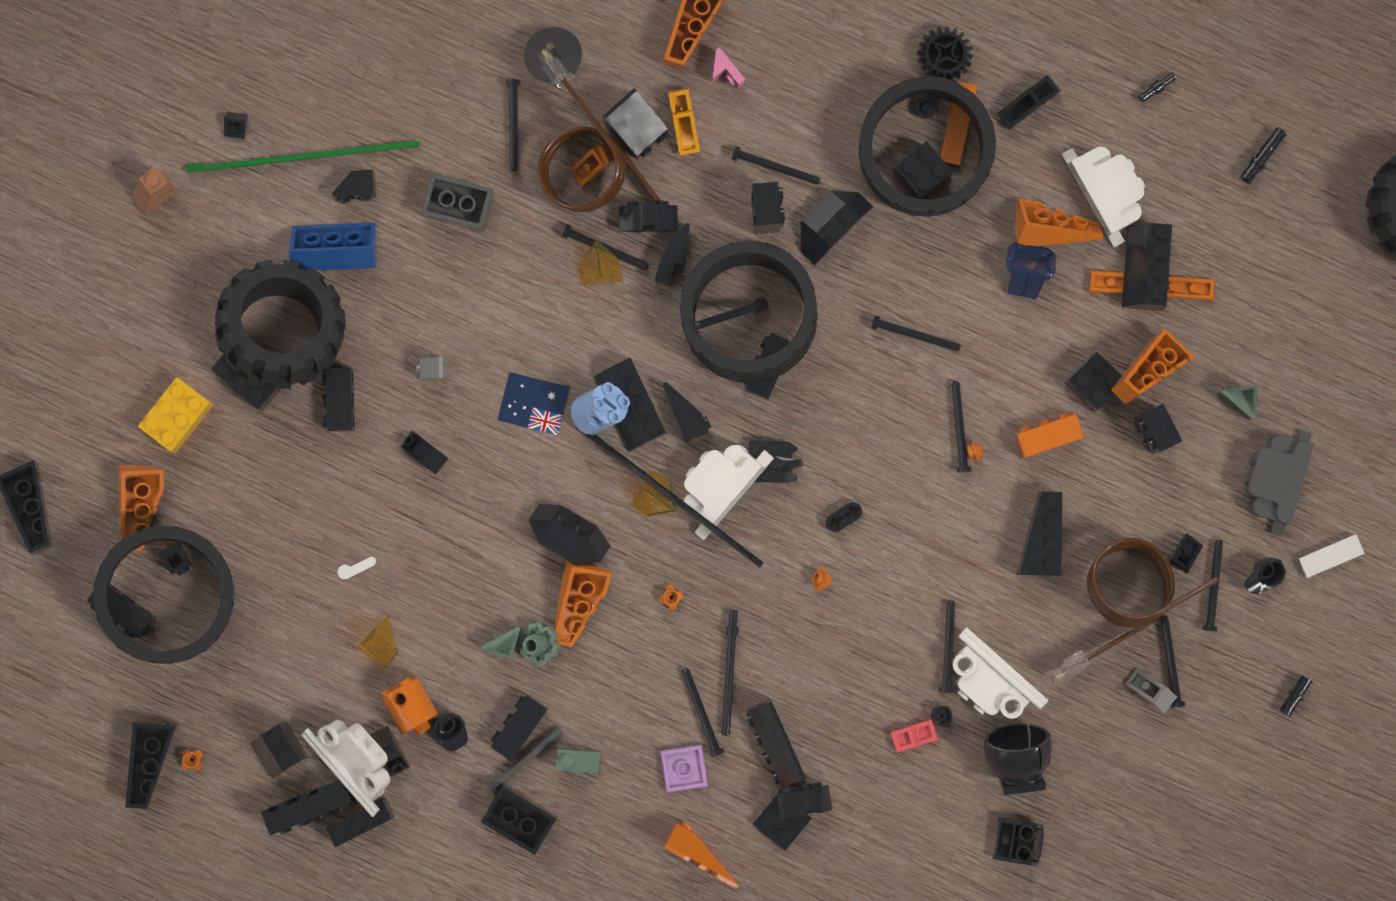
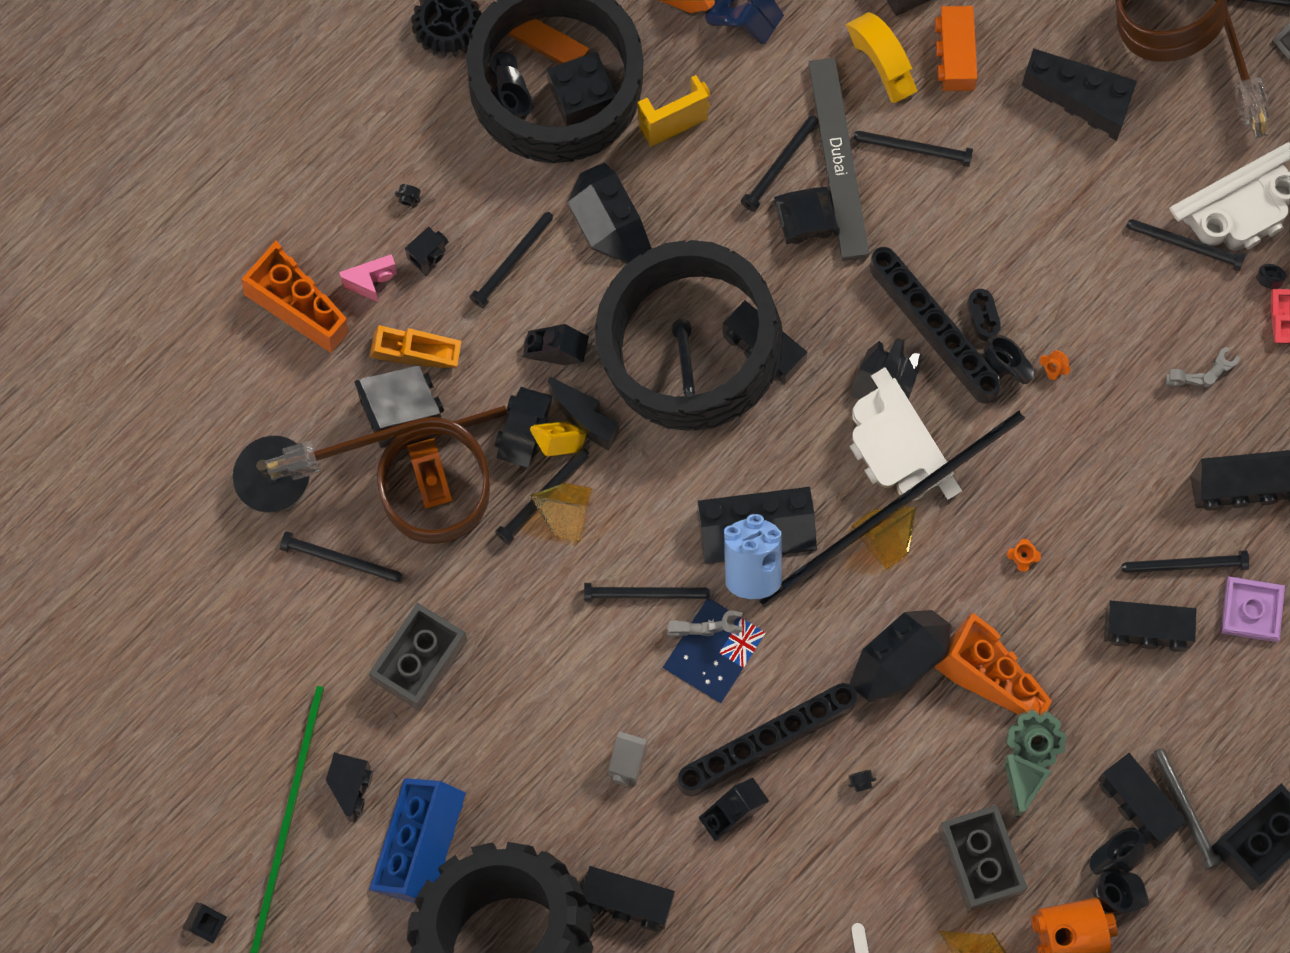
camera: 65 degrees left, 15 degrees down
sand green slope [556,747,601,773] -> none
black slope [663,382,711,442] -> none
black bar [722,610,739,736] -> none
black brick [751,182,785,234] -> none
orange plate [967,441,984,461] -> none
none -> black plate [395,184,421,207]
none -> black brick [405,226,449,276]
none -> black piece [492,65,533,119]
none -> black slope [523,324,589,365]
none -> yellow slope [530,421,587,456]
none -> black bar [584,583,710,603]
none -> yellow panel [638,75,710,147]
none -> light grey piece [667,610,743,637]
none -> black beam [678,683,857,796]
none -> black slope [774,187,840,244]
none -> dark grey tile [808,58,869,261]
none -> yellow arch [846,12,918,103]
none -> black plate [848,770,876,792]
none -> black beam [870,247,1001,404]
none -> dark grey brick [938,805,1028,912]
none -> black piece [983,335,1034,384]
none -> black piece [1090,827,1147,875]
none -> black brick [1104,600,1197,652]
none -> light grey piece [1166,346,1240,388]

